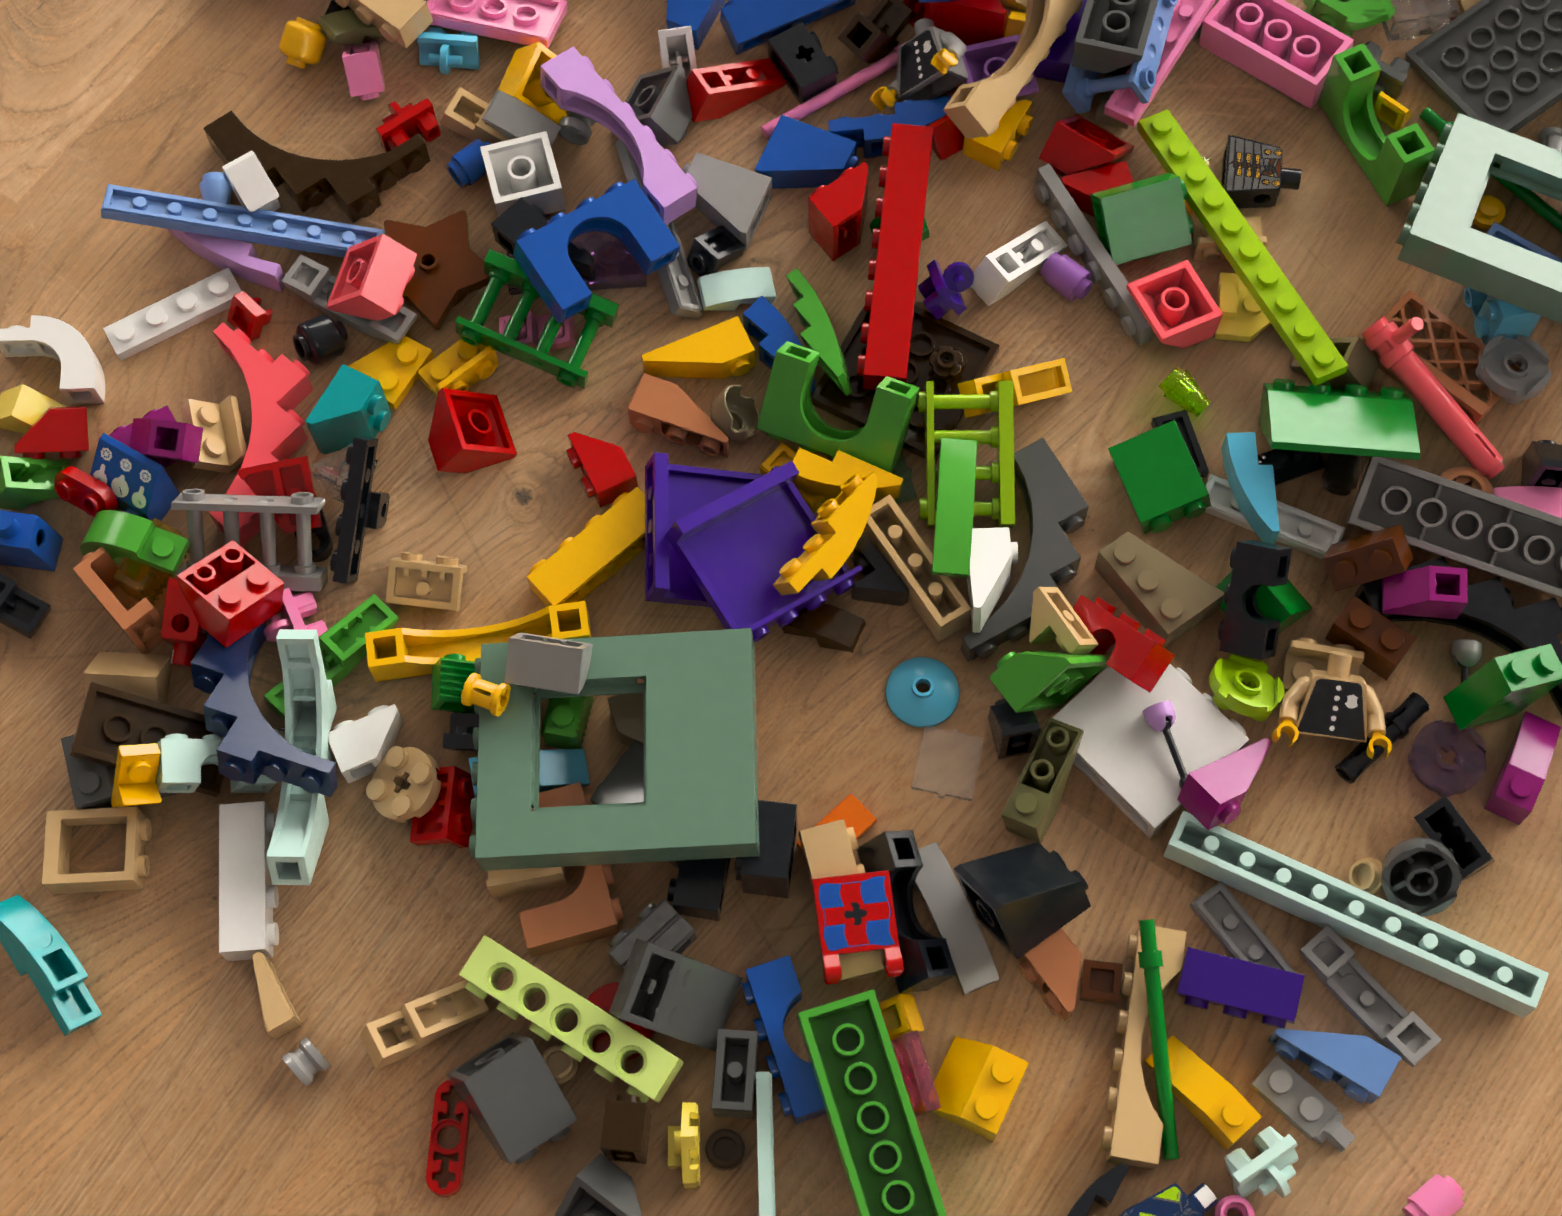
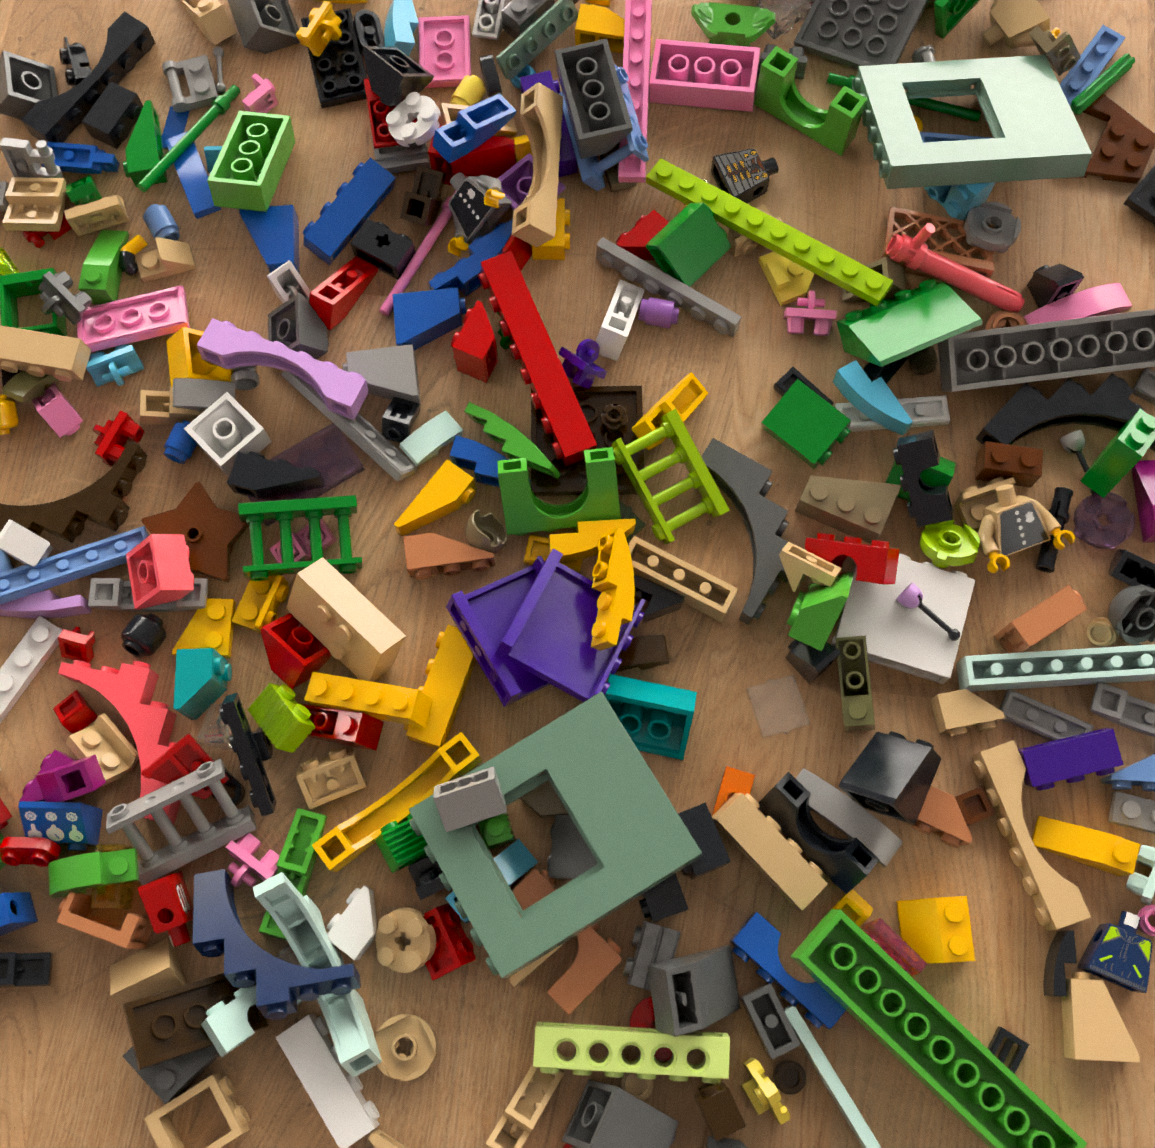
camera: 30 degrees left, 5 degrees up
yellow slope [111,743,162,808] -> none
red slope [177,540,284,648] -> none
yellow bush [461,673,511,717] -> none
blue arch [513,178,680,324] -> none
red slope [566,432,638,508] -> none
red flag [812,870,904,985] -> none
medium azure dish [886,657,959,728] -> none
bright green slope [931,438,977,578] -> none
white slope [967,527,1018,633] -> none
red slope [1039,114,1135,175] -> none
coral slope [1126,260,1223,349] -> none
green bar [1138,919,1179,1160] -> none
clear neon green cone [1158,366,1212,417] -> none
slope [1177,737,1272,830] -> none
reddish brown brick [1322,524,1413,592] -> none
yellow slope [1374,91,1413,131] -> none
magenta slope [1382,565,1468,620] -> none
none -> red slope [53,690,98,734]
none -> lime brick [247,683,315,753]
none -> tan brick [286,557,406,682]
none -> red slope [298,703,384,751]
none -> yellow brick [304,672,433,728]
none -> tan plate [375,1014,437,1081]
none -> teal slope [604,674,697,760]
none -> bright pink hips [783,290,837,336]
none -> tan slope [930,689,1005,737]
none -> nougat window [994,585,1087,653]

